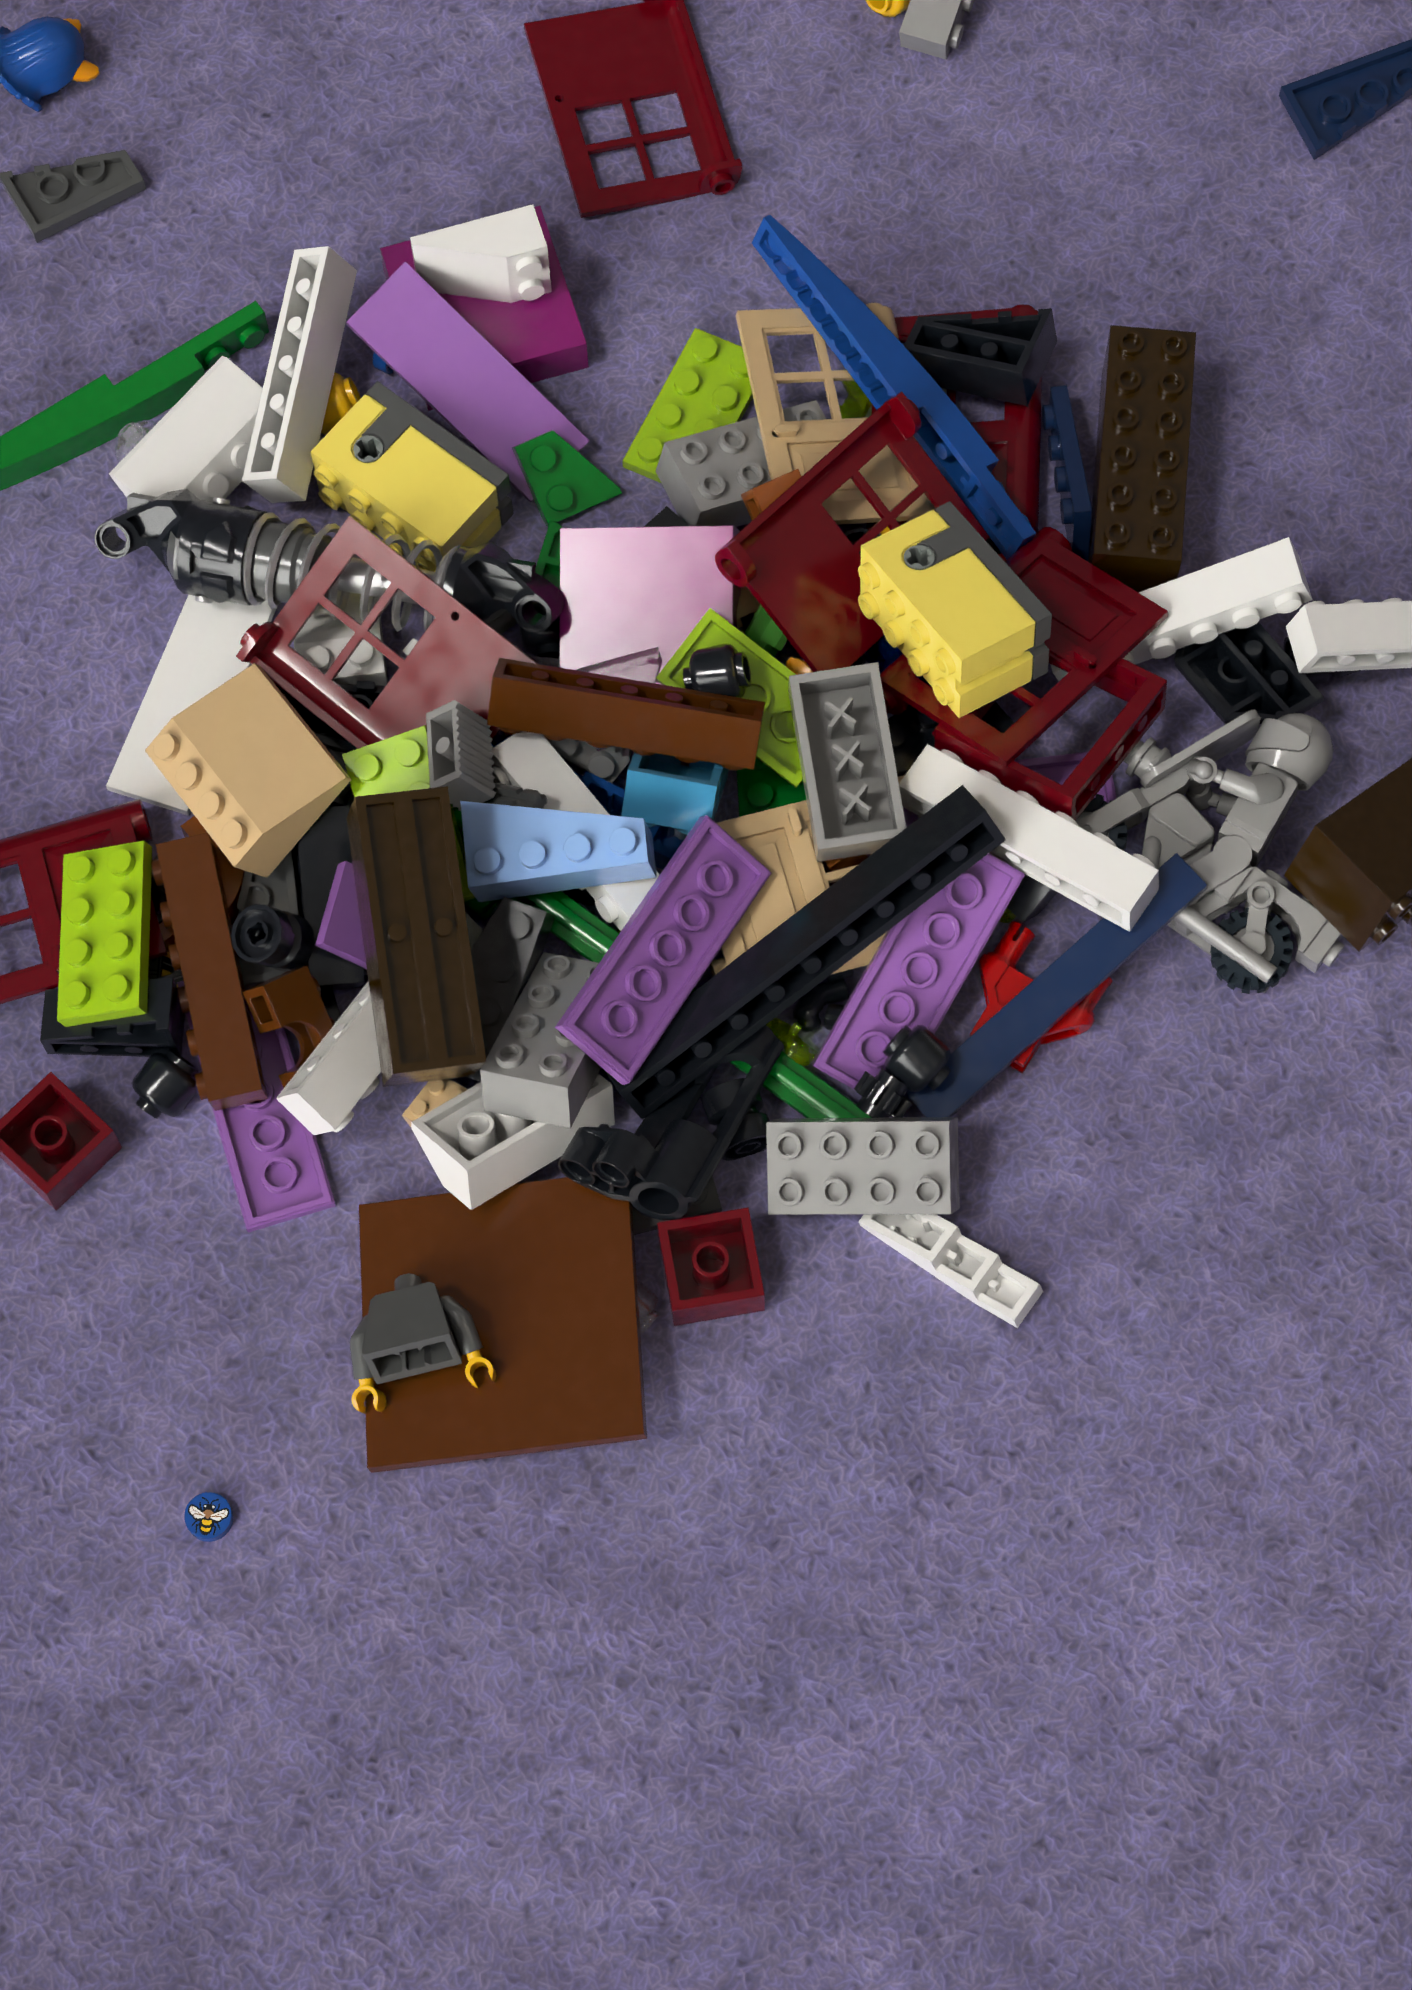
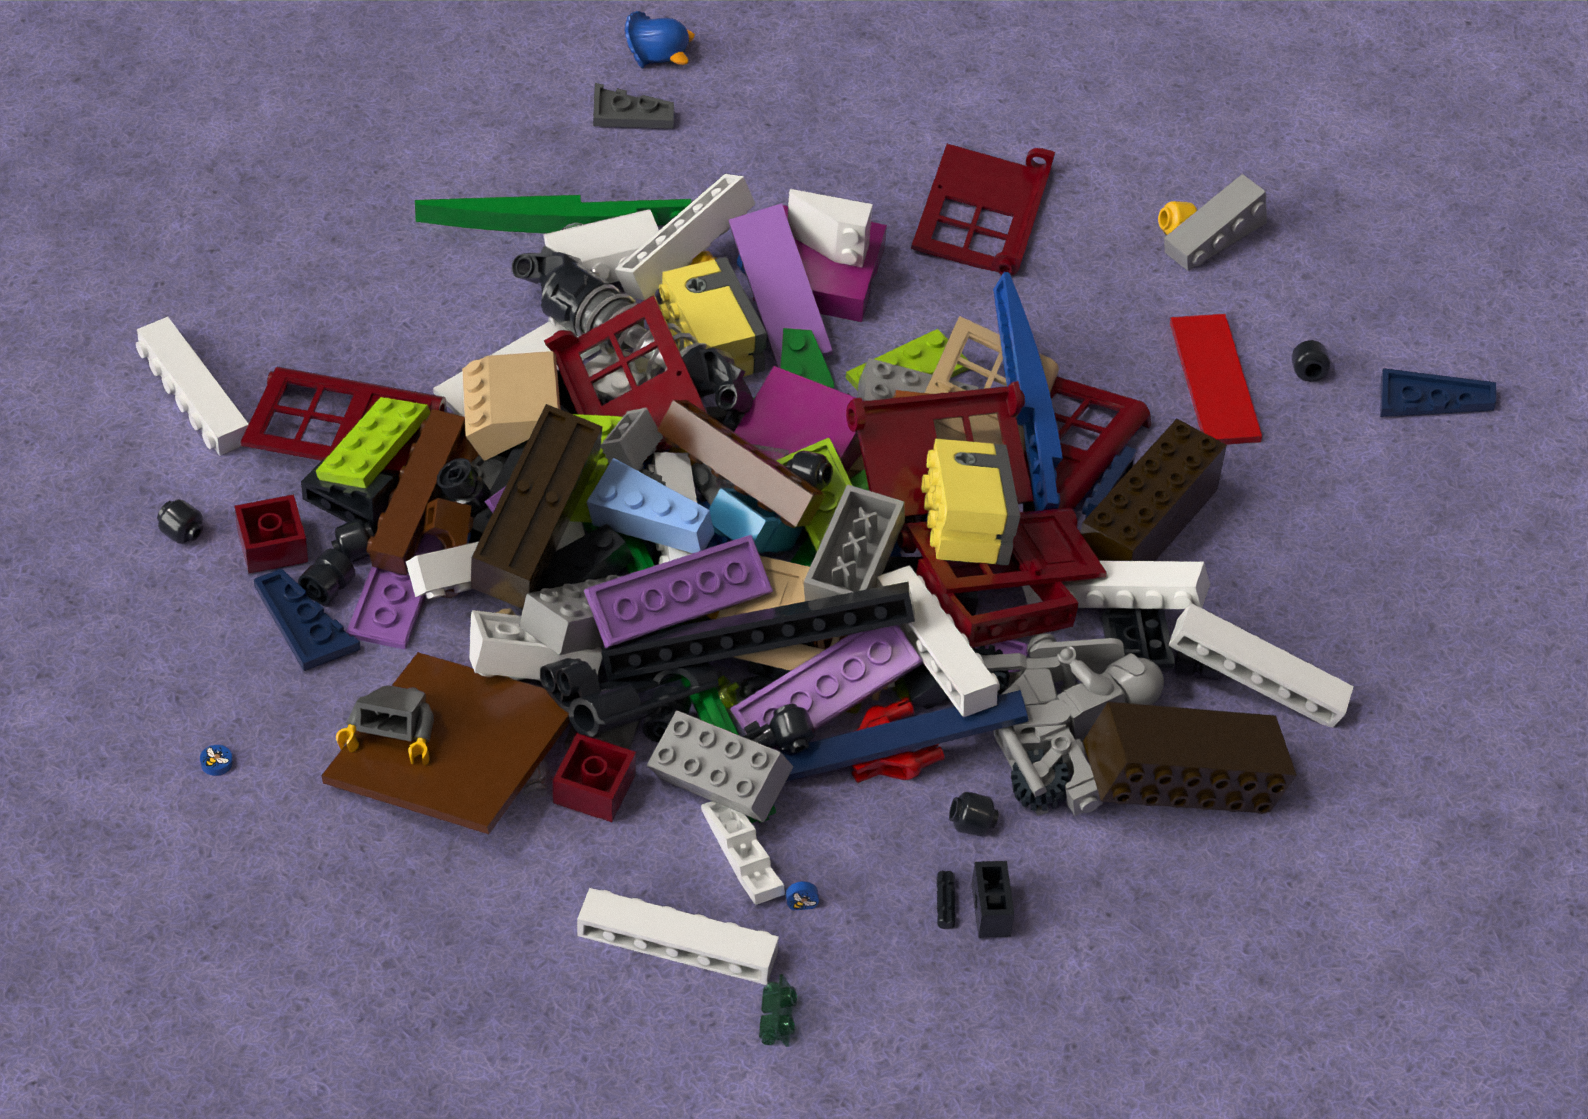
camera: 25 degrees right, 20 degrees down
black wedge [904,308,1057,406] -> none
none -> dark blue wing [254,569,361,671]
none -> black wheel [298,548,356,606]
none -> white brick [577,888,779,985]
none -> clear green hinge [759,974,797,1047]
none -> blue tile [786,881,819,910]
none -> black axle [937,870,955,929]
none -> black head [949,792,999,836]
none -> black brick [971,861,1014,938]
none -> red tile [1170,314,1262,445]
none -> black head [1292,340,1330,382]

